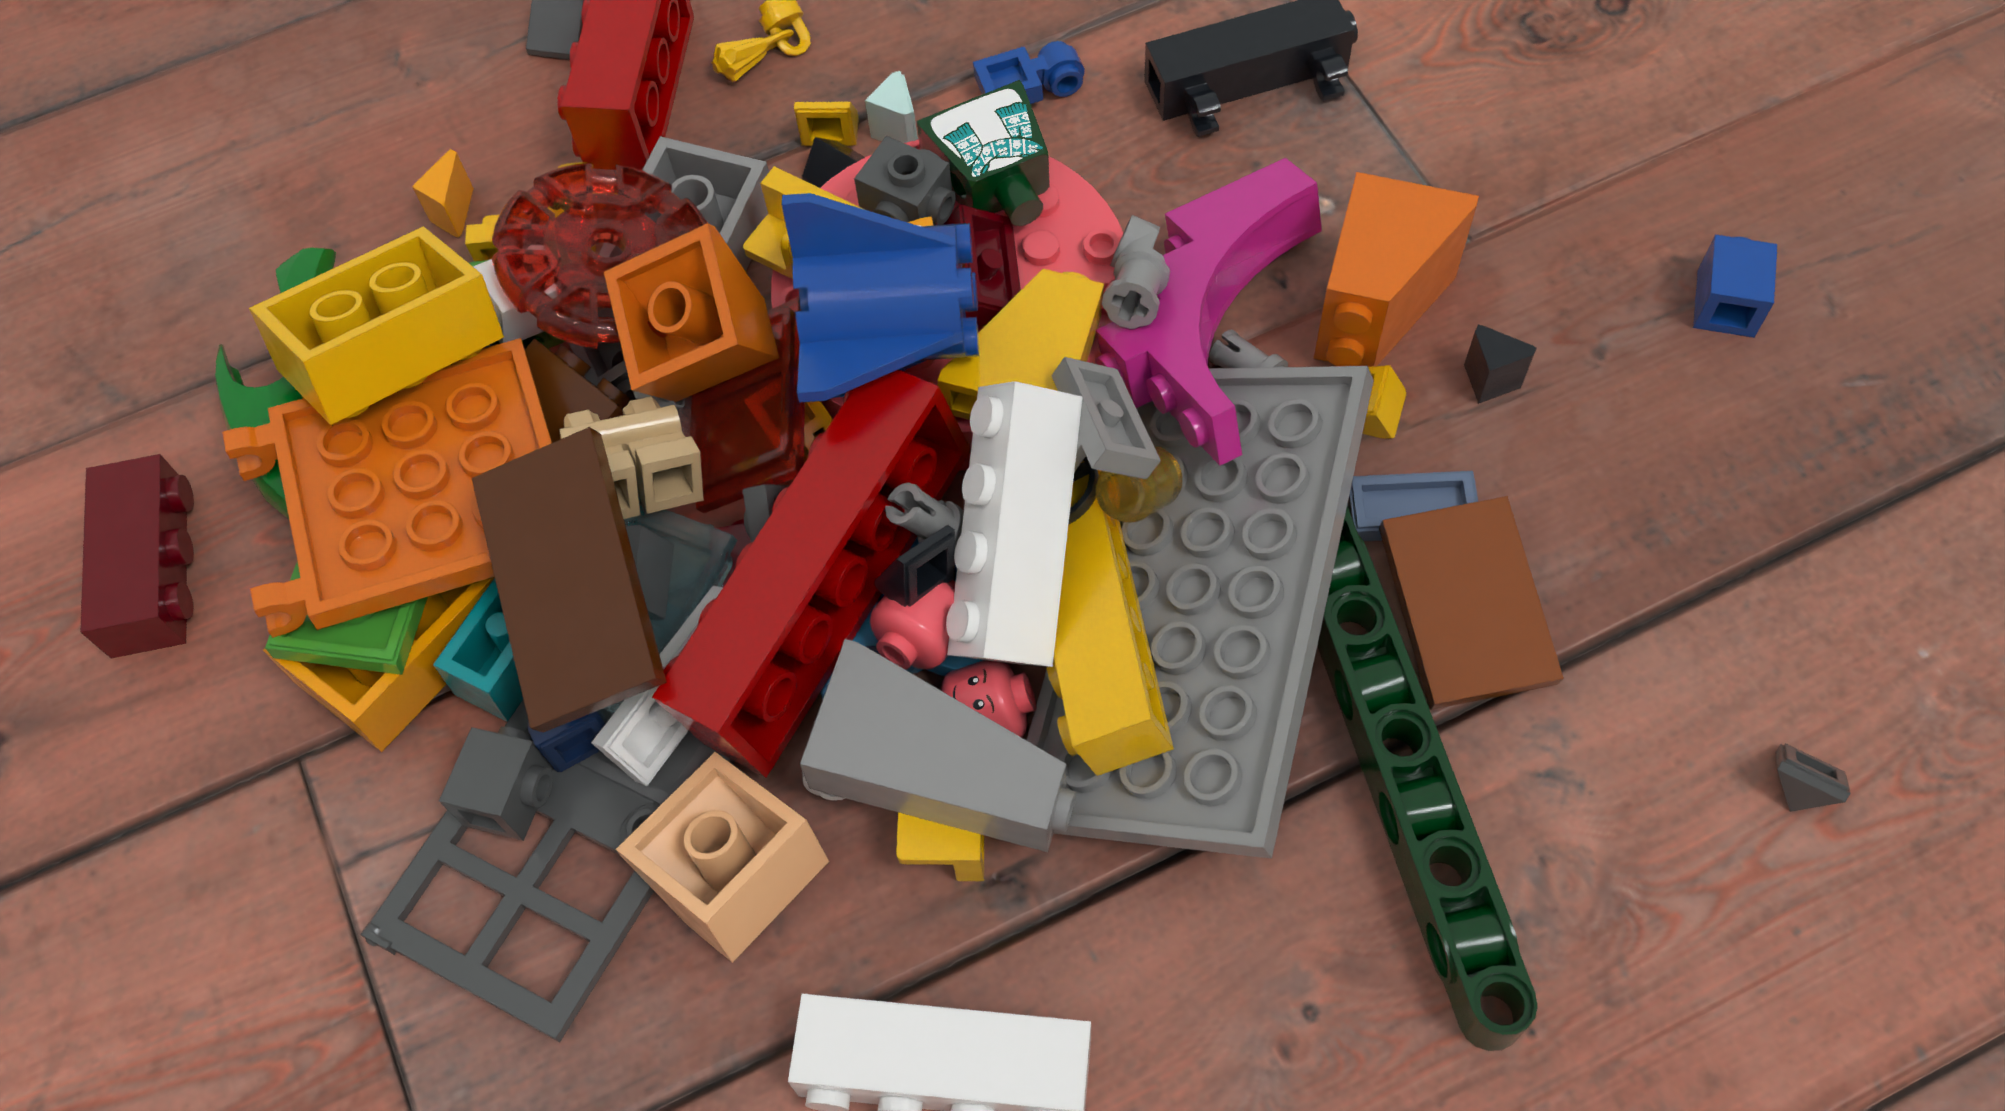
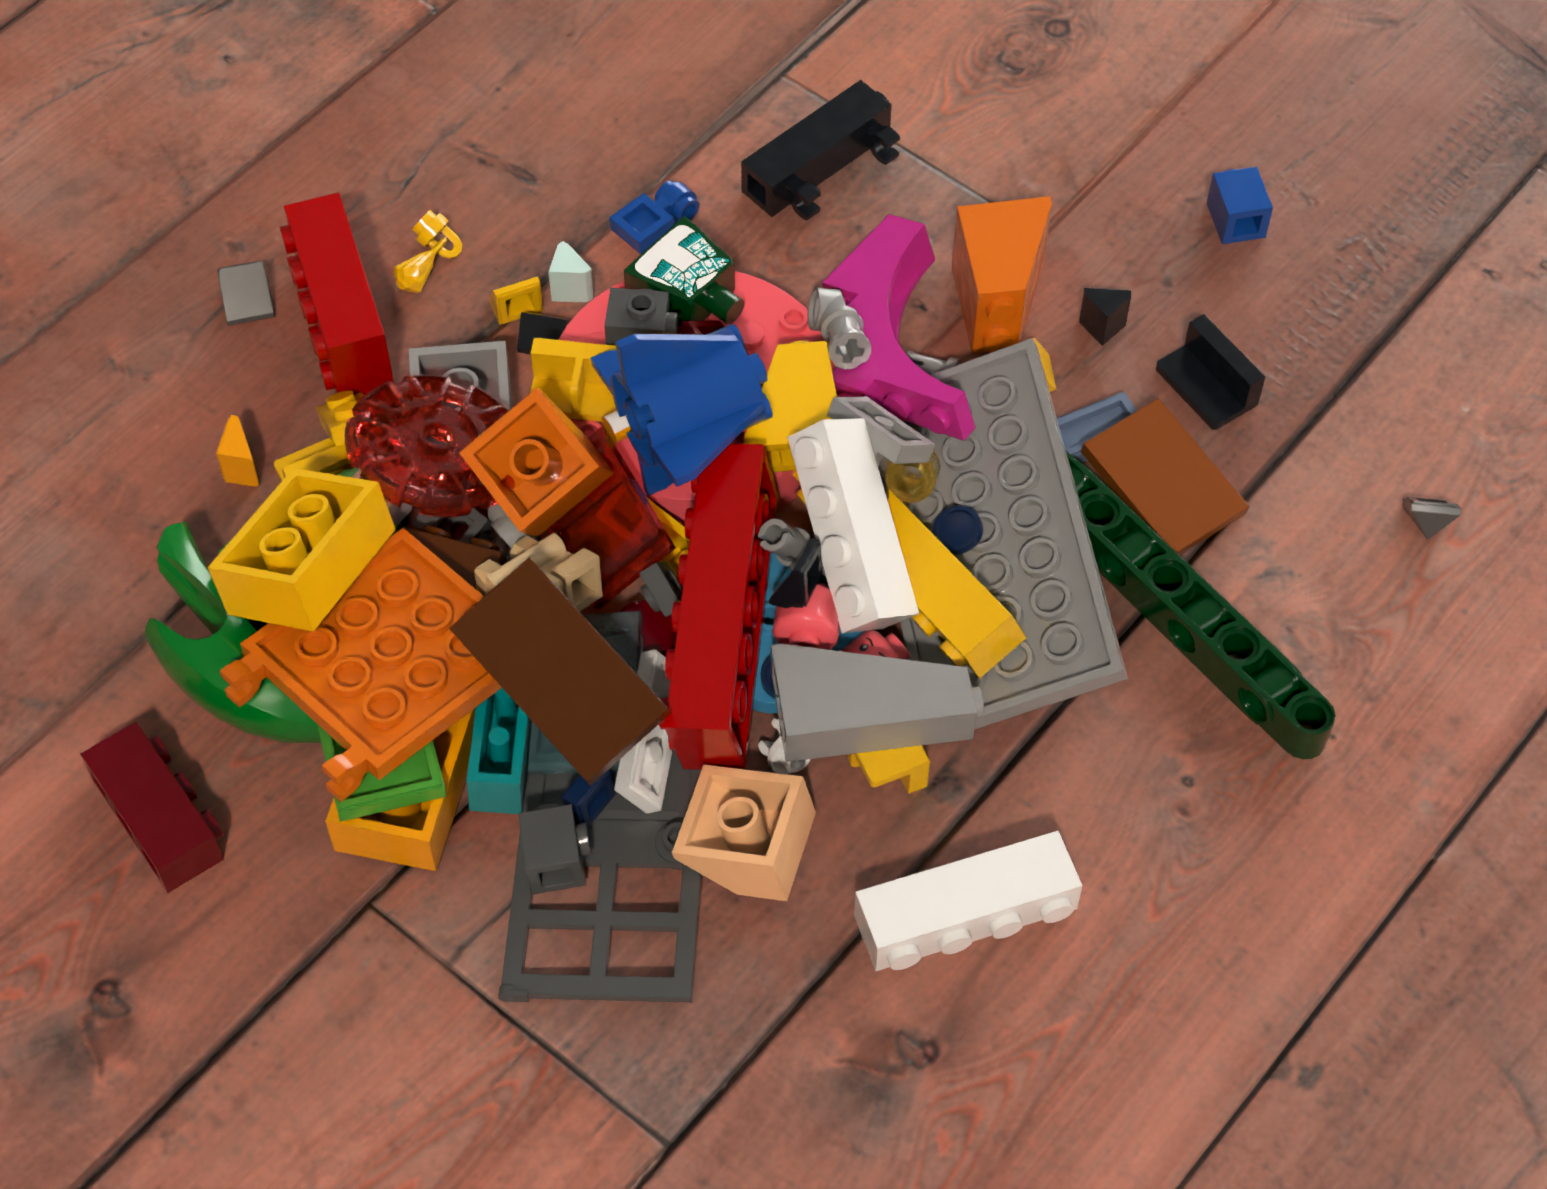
camera: 30 degrees left, 5 degrees down
none -> dark blue piece [932,506,983,555]
none -> black panel [1156,314,1265,430]

